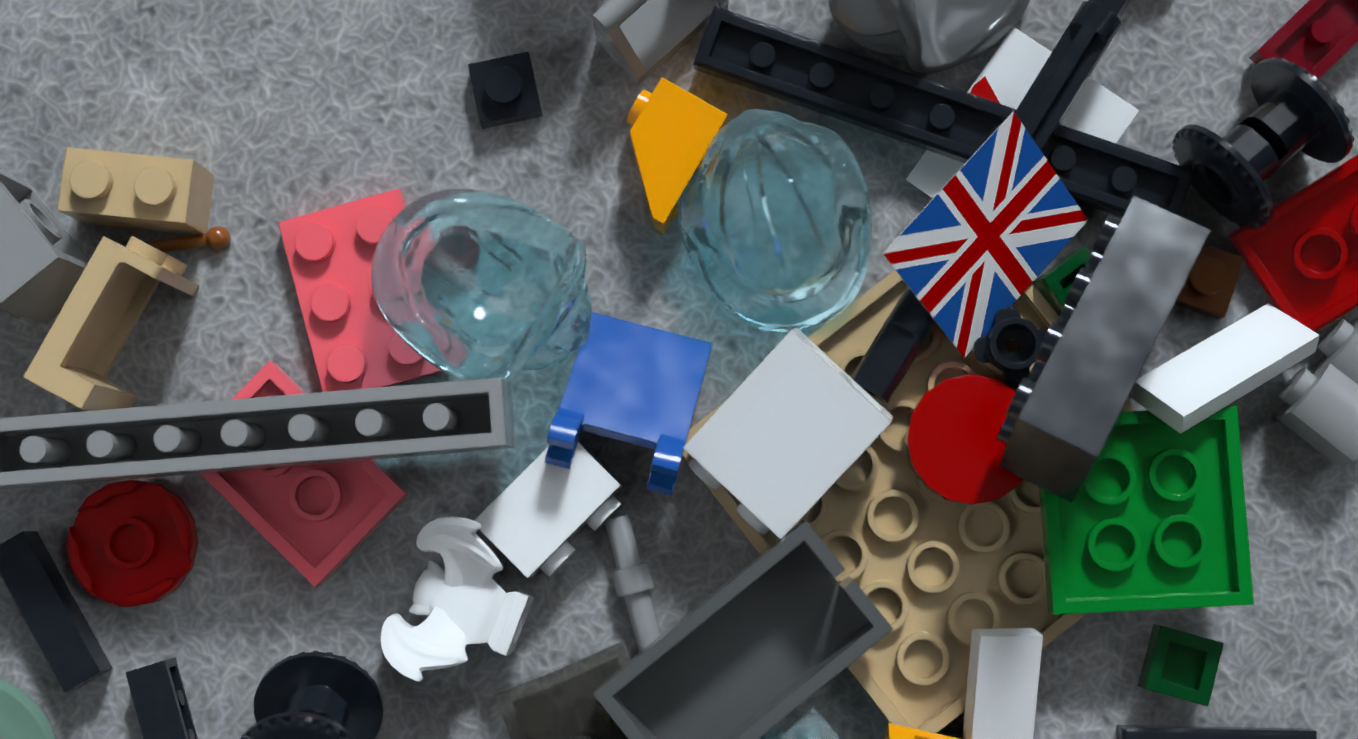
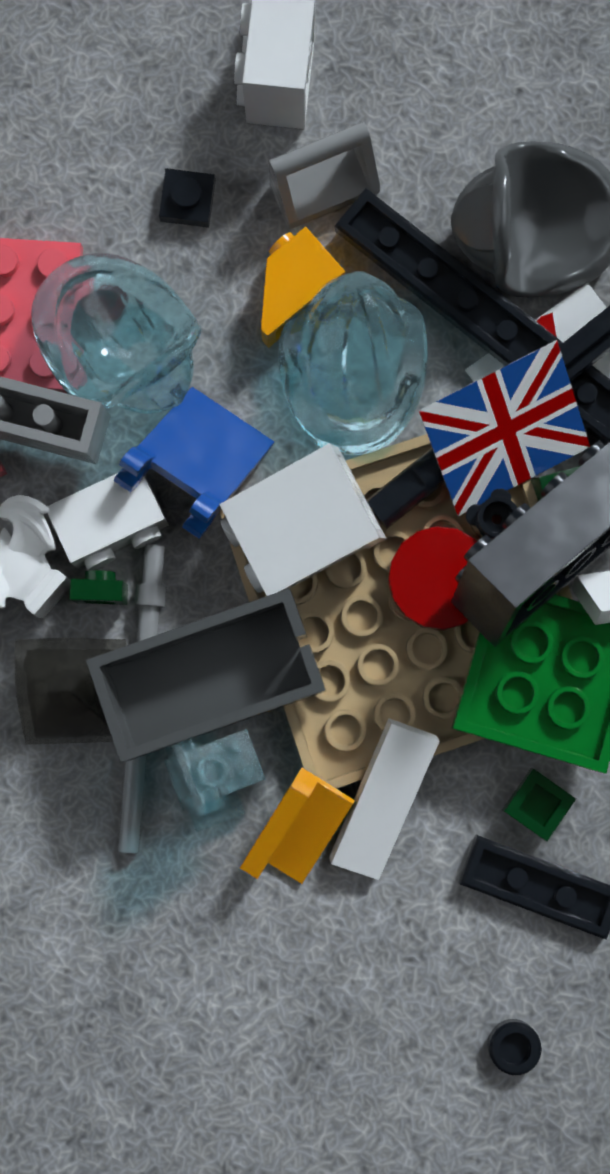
camera: 15 degrees right, 0 degrees up
none -> dark green plate [70,570,128,605]

